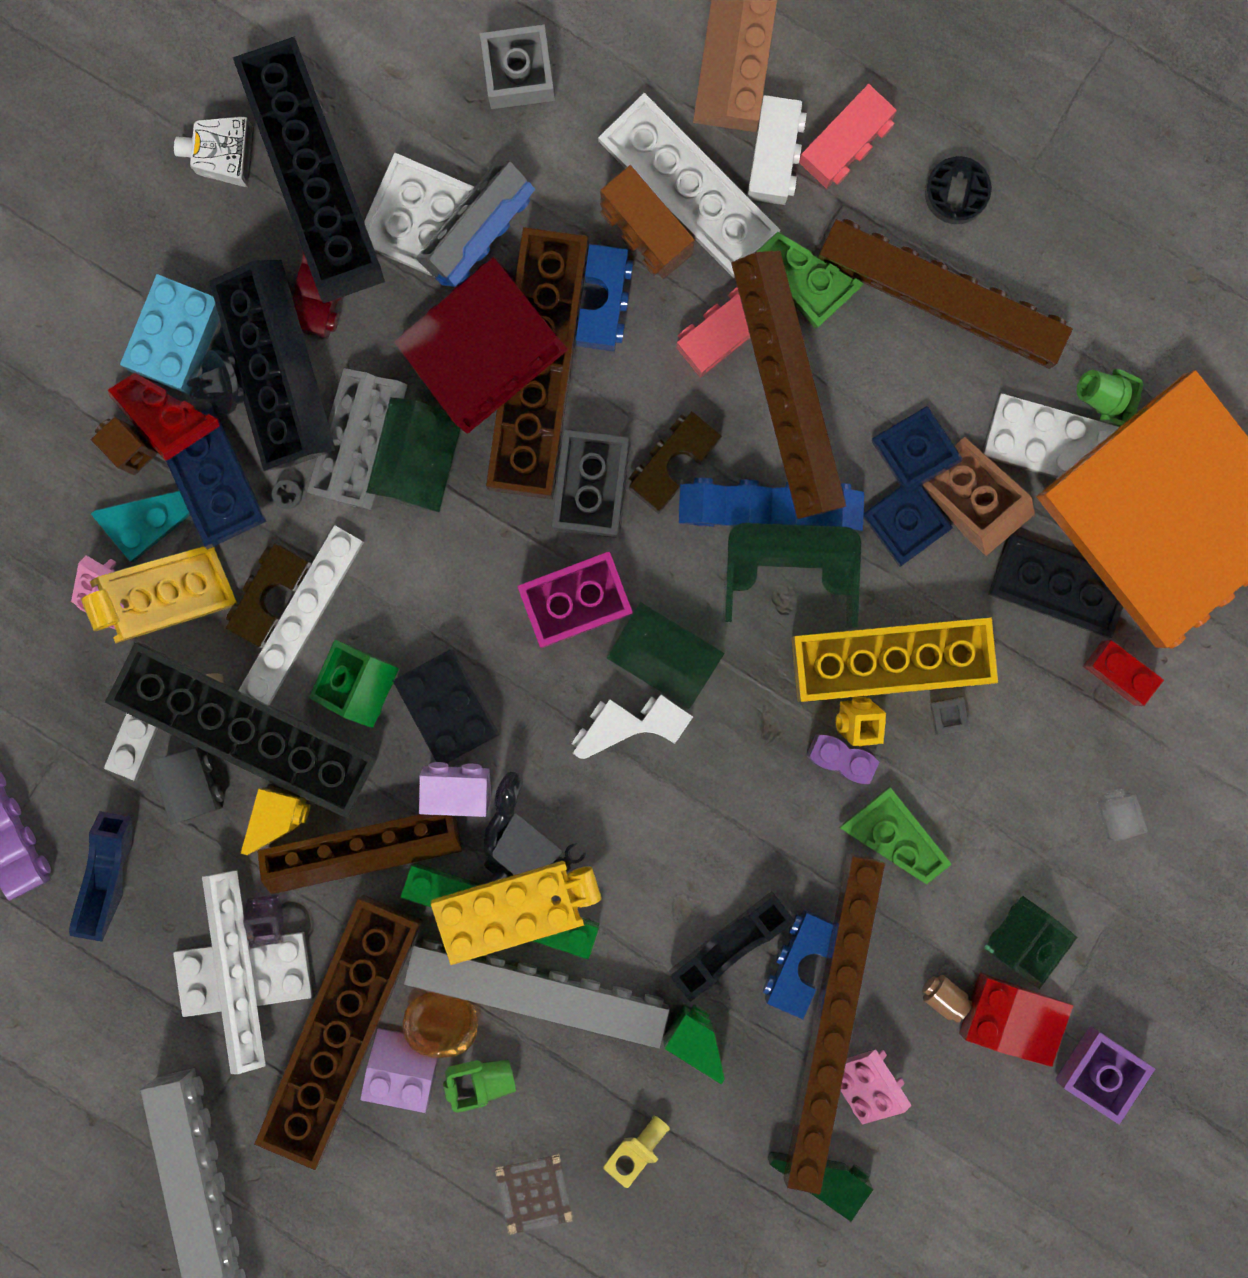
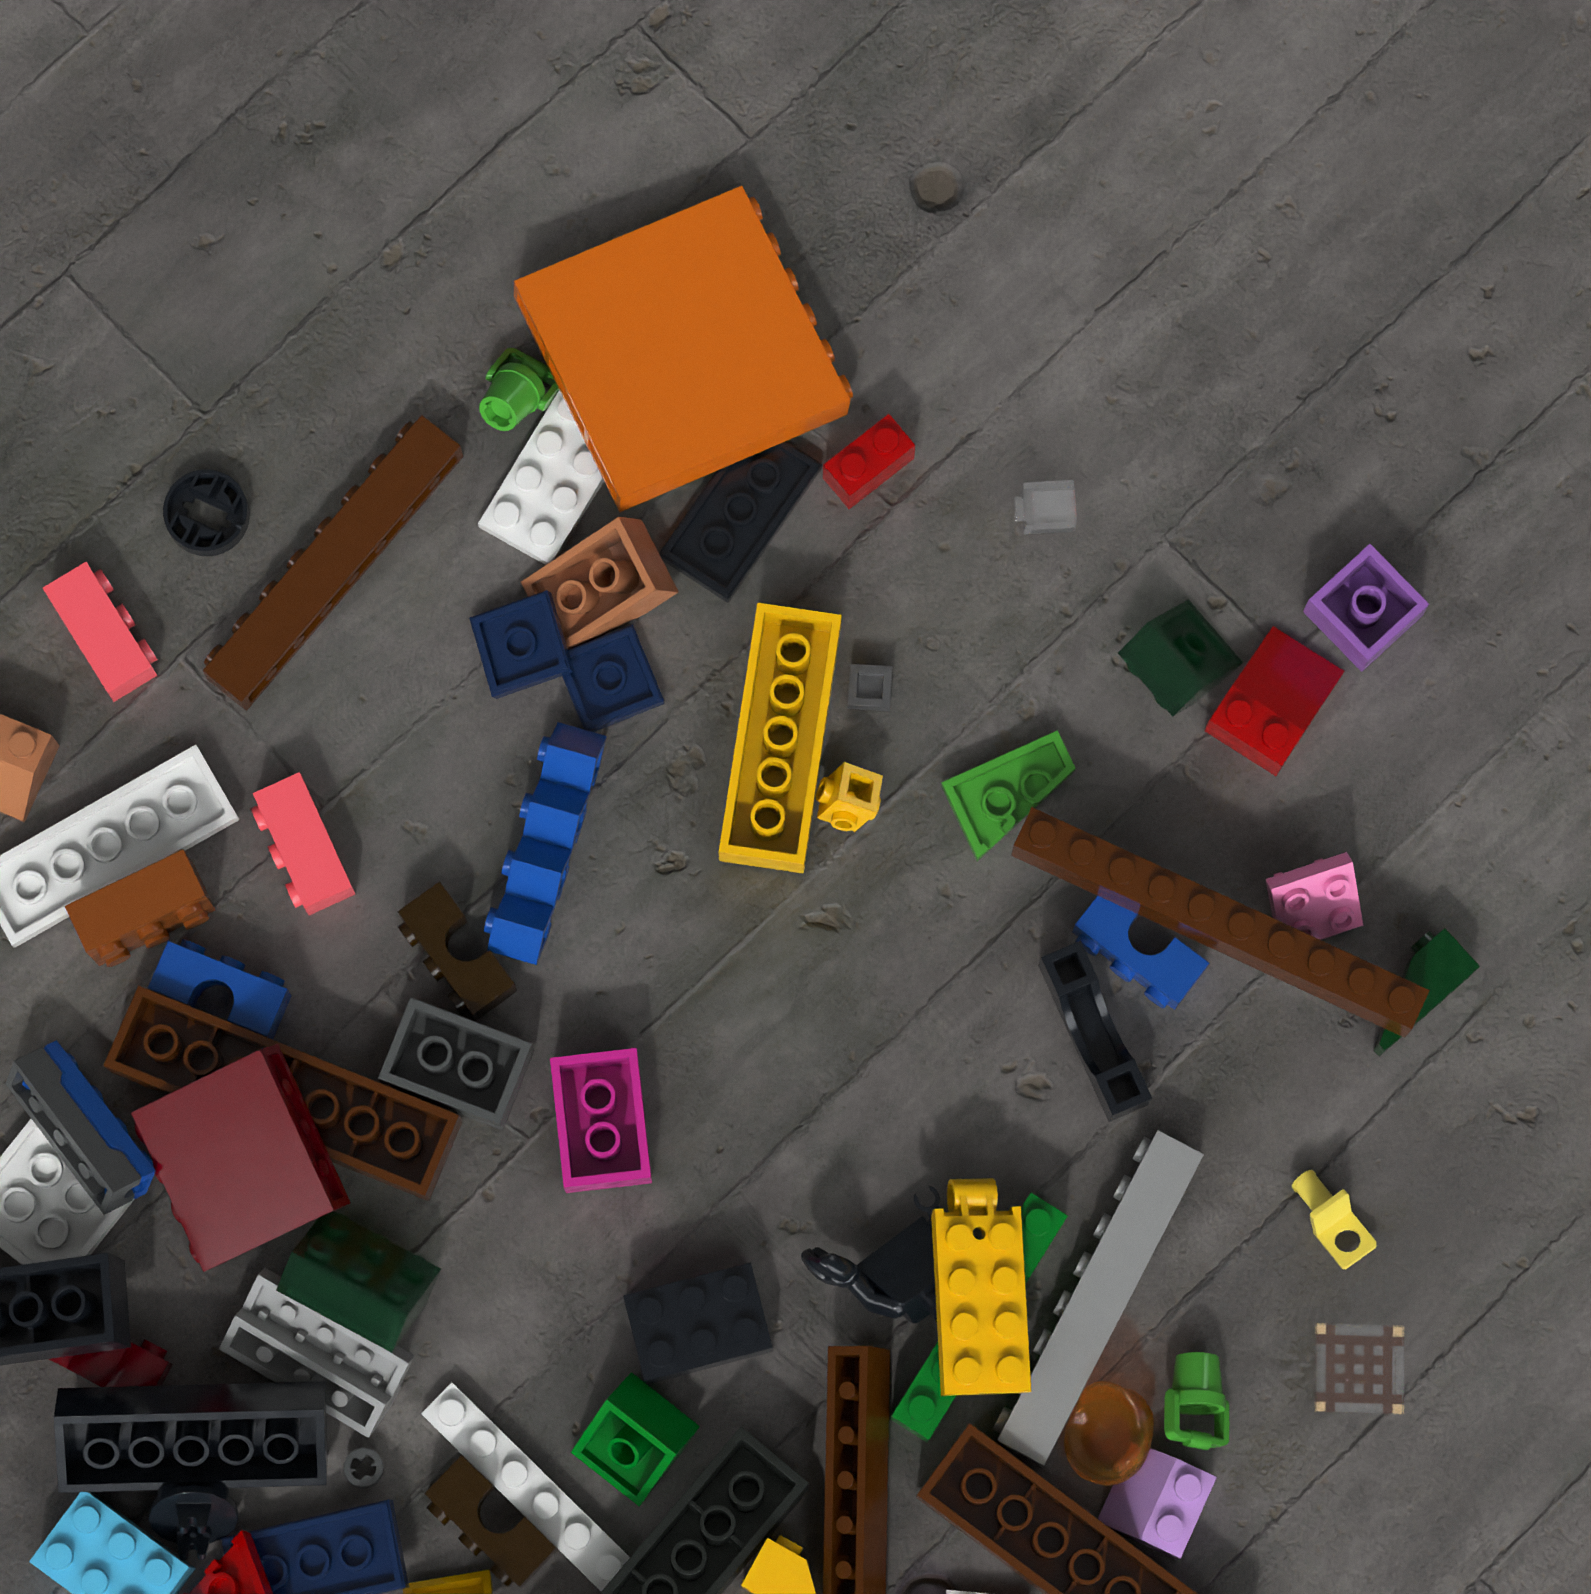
camera: 80 degrees left, 10 degrees down
lavender slope [419,762,491,817] -> none
white arch [571,694,693,759] -> none
clear green slope [607,602,725,709] -> none
green slope [663,1004,725,1085] -> none
clear green windscreen [723,523,861,628] -> none
reddish brown brick [731,251,846,519] -> none
white brick [747,95,807,205] -> none
bright green wing [755,232,864,328] -> none
medium lavender brick [806,734,879,784] -> none
medium nougat brick [922,975,972,1023] -> none

